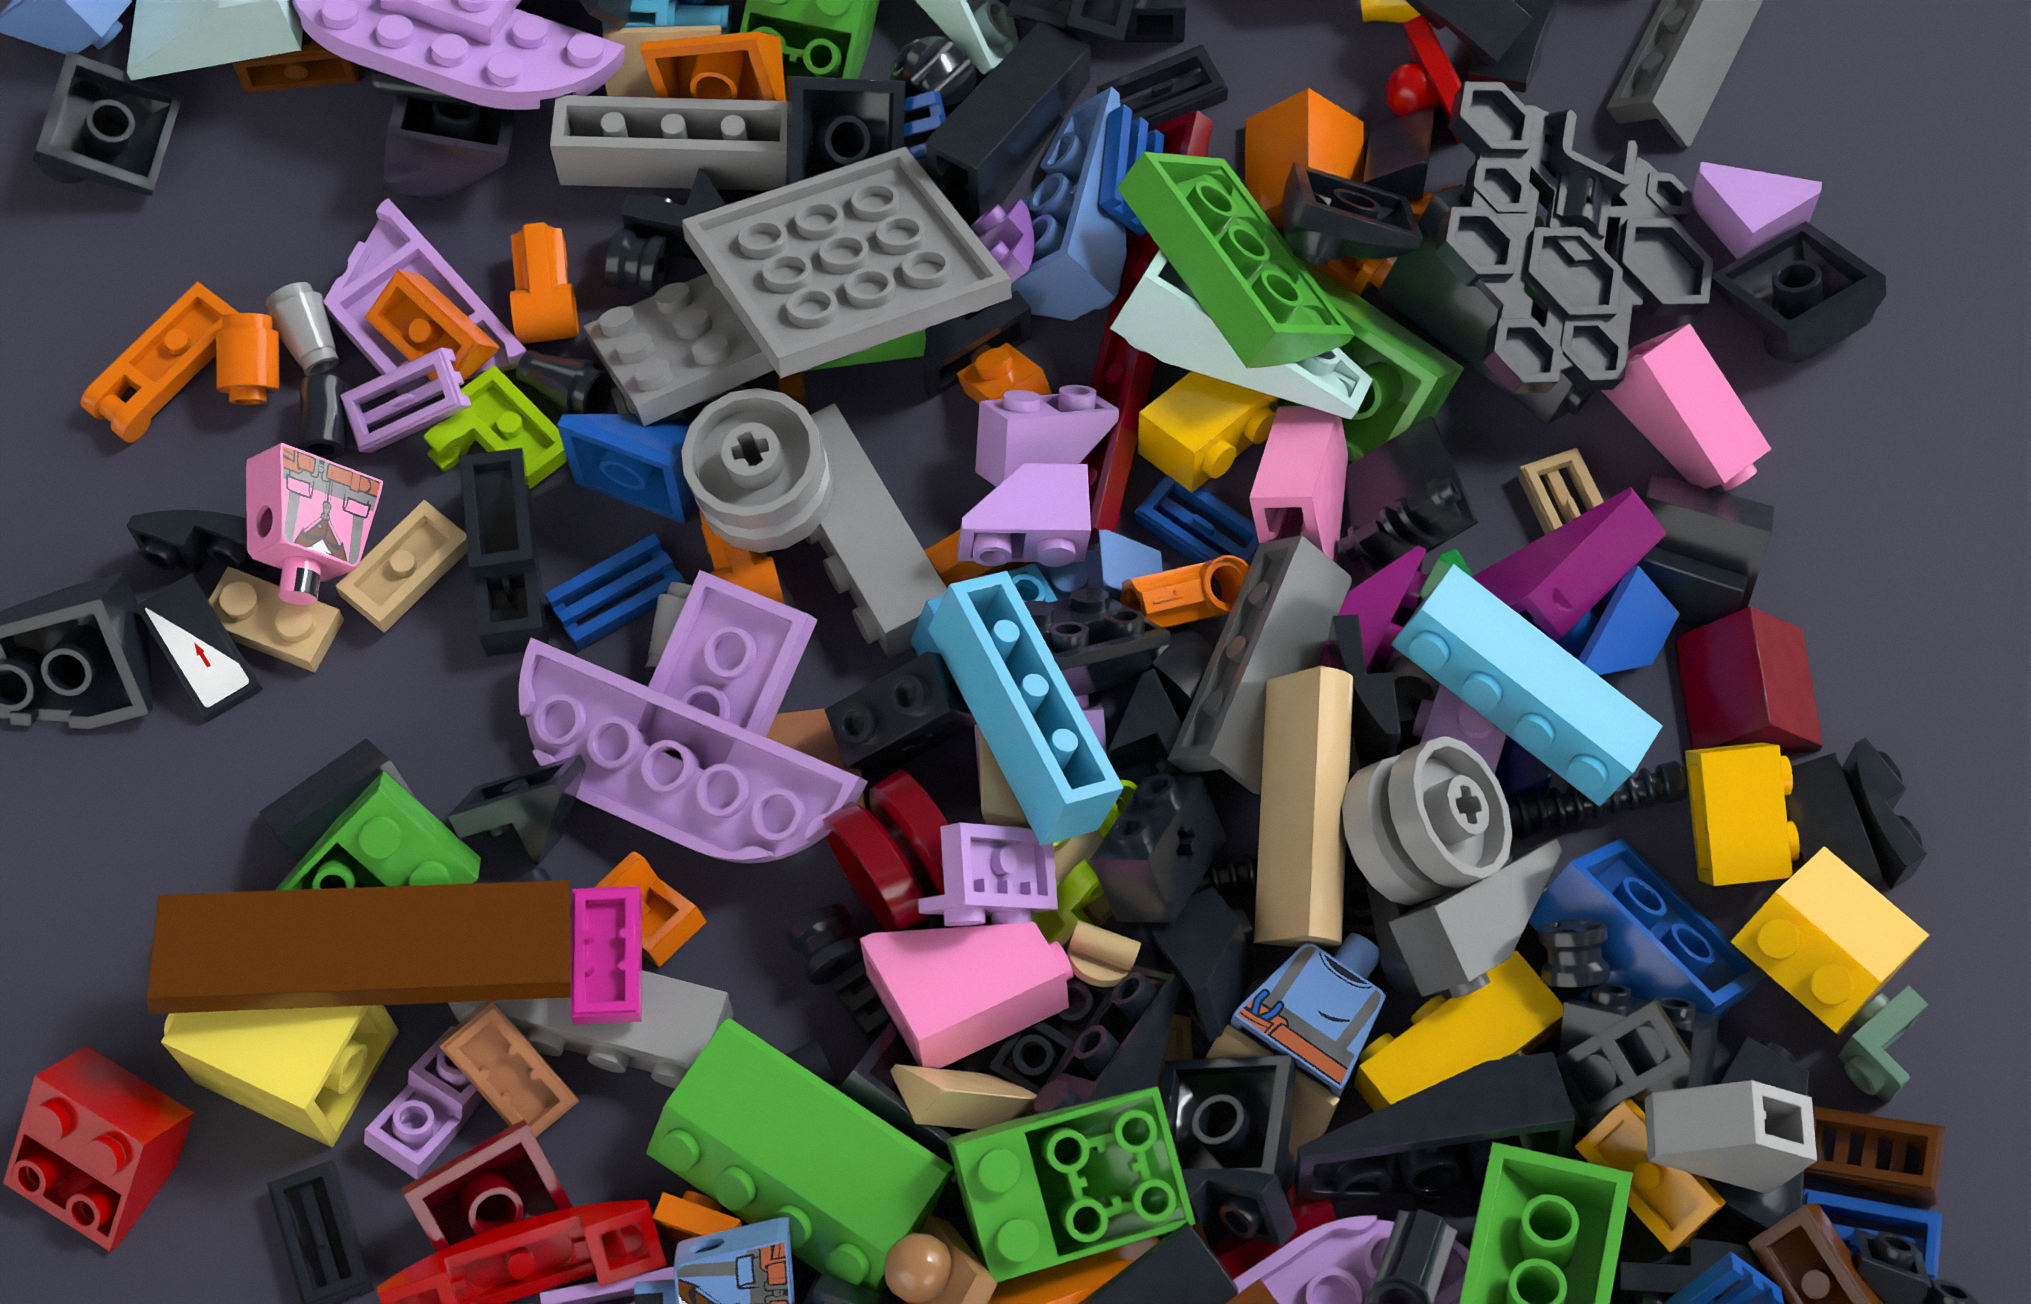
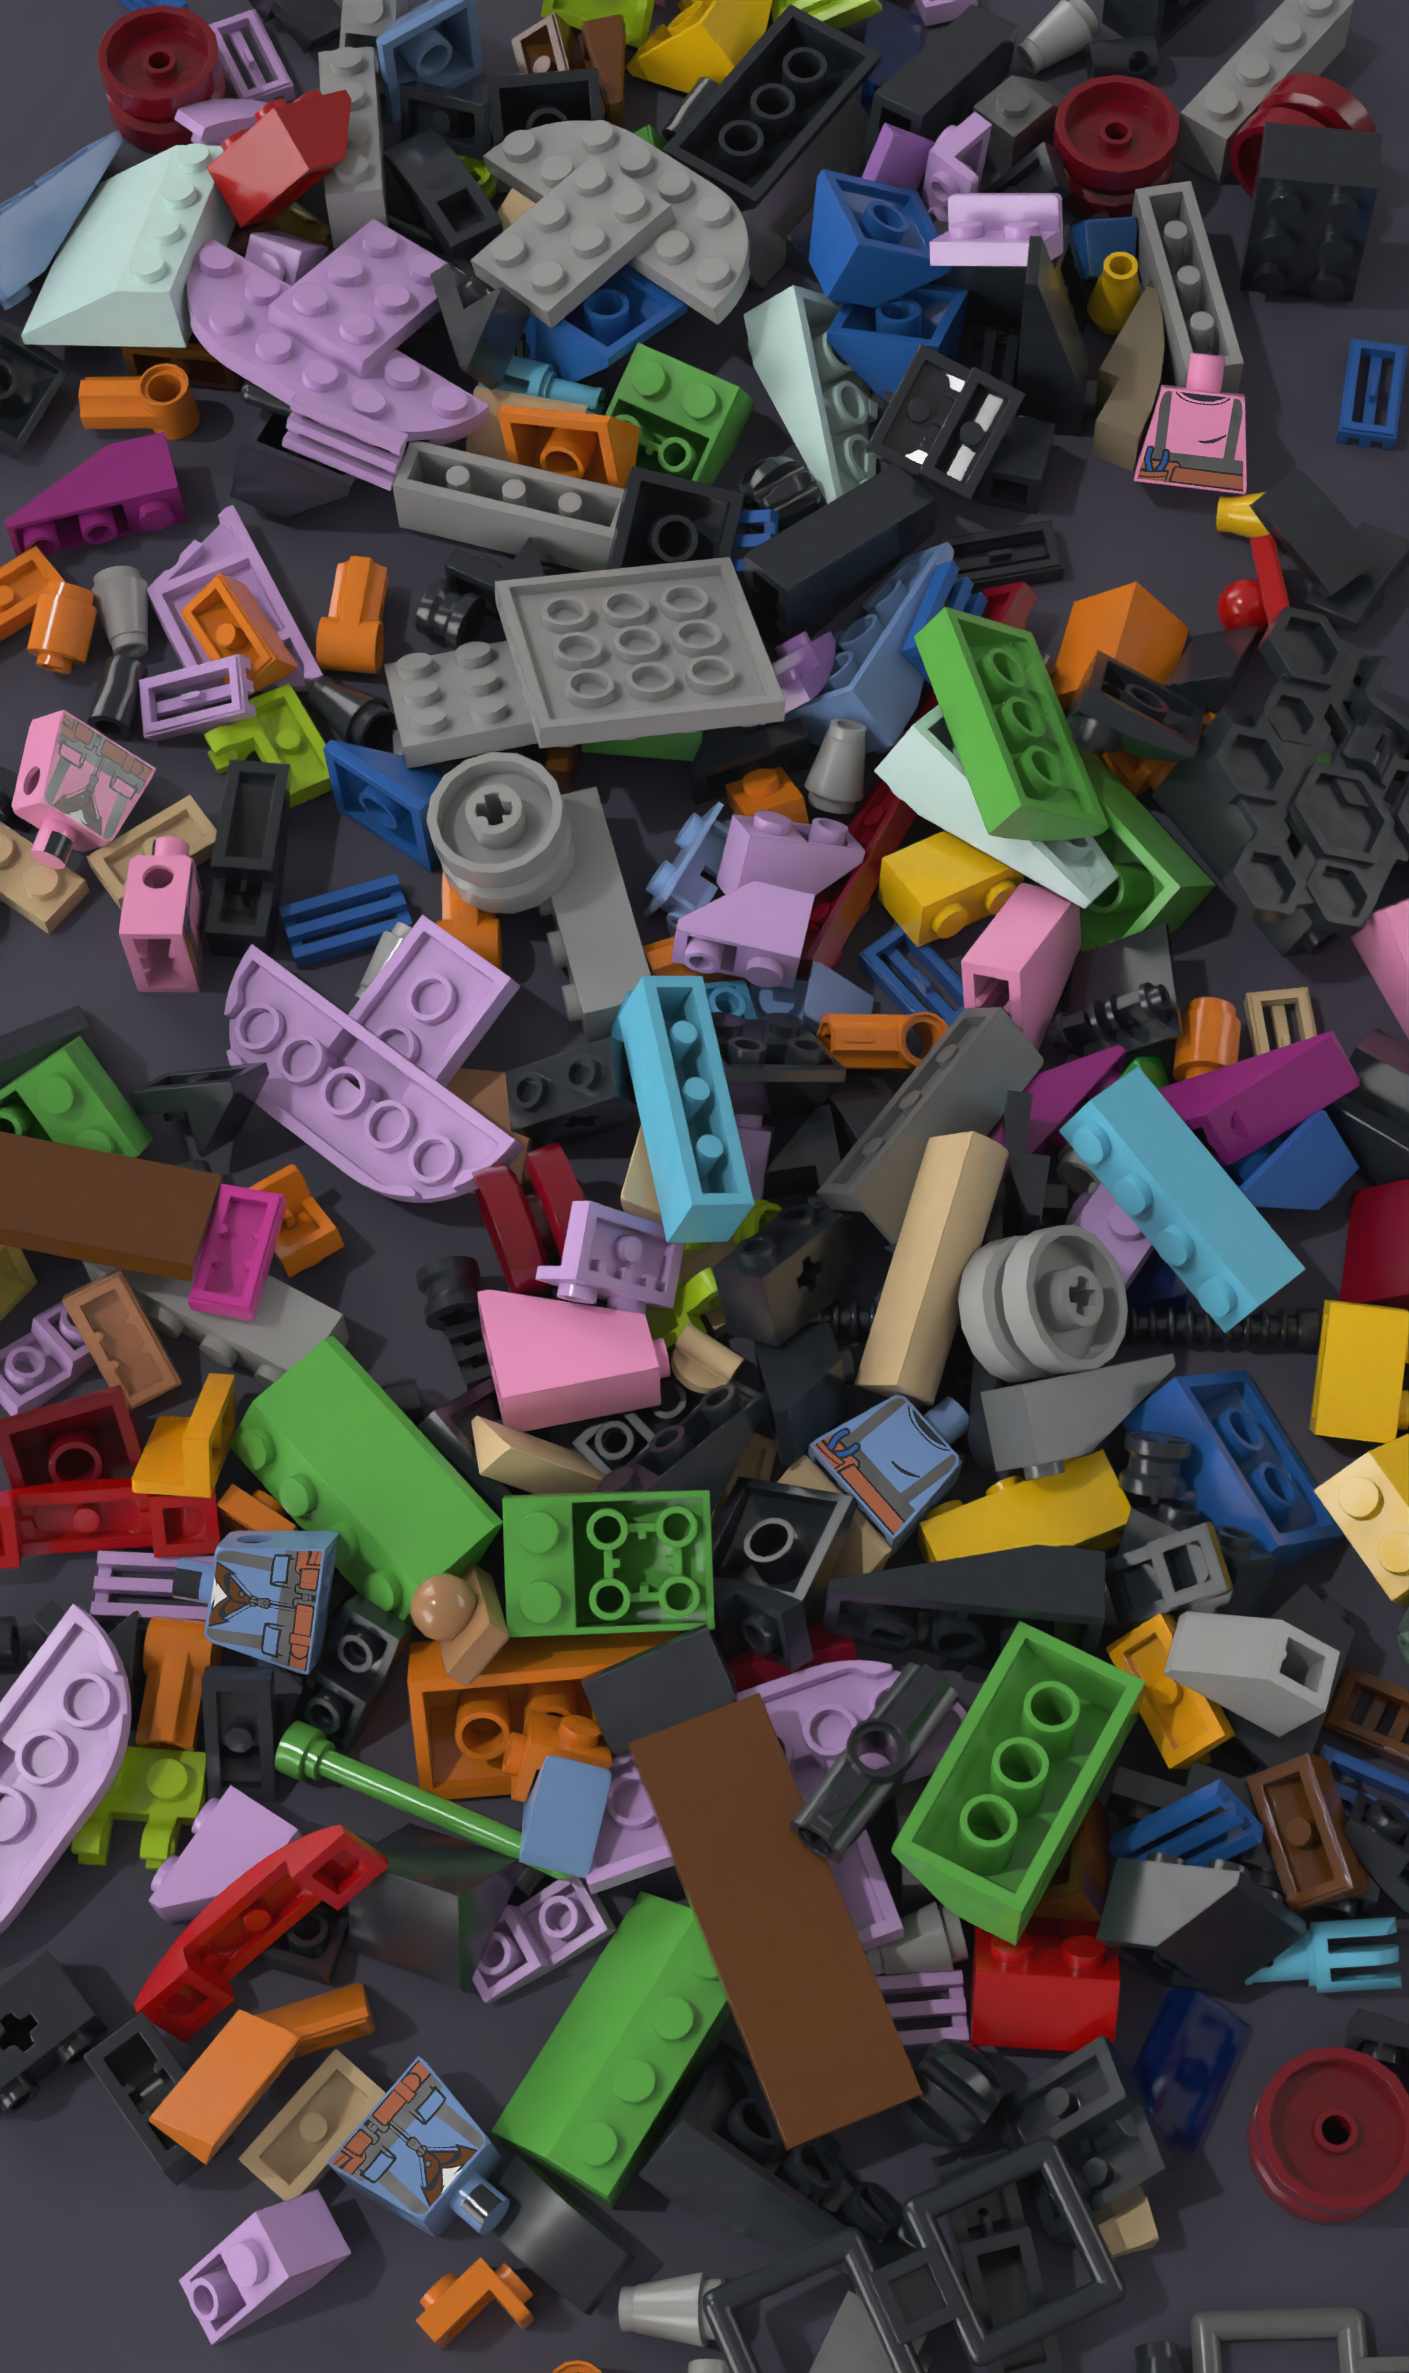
camera: 15 degrees right, 0 degrees up
none -> magenta slope [5,432,187,557]
none -> orange piece [78,363,201,440]
none -> bright pink torso [119,836,205,993]
none -> light orange panel [132,1373,236,1498]
none -> lavender tile [282,389,408,491]
none -> light blue hinge [642,802,731,928]
none -> light grey cone [805,718,867,814]
none -> orange brick [1173,997,1241,1082]

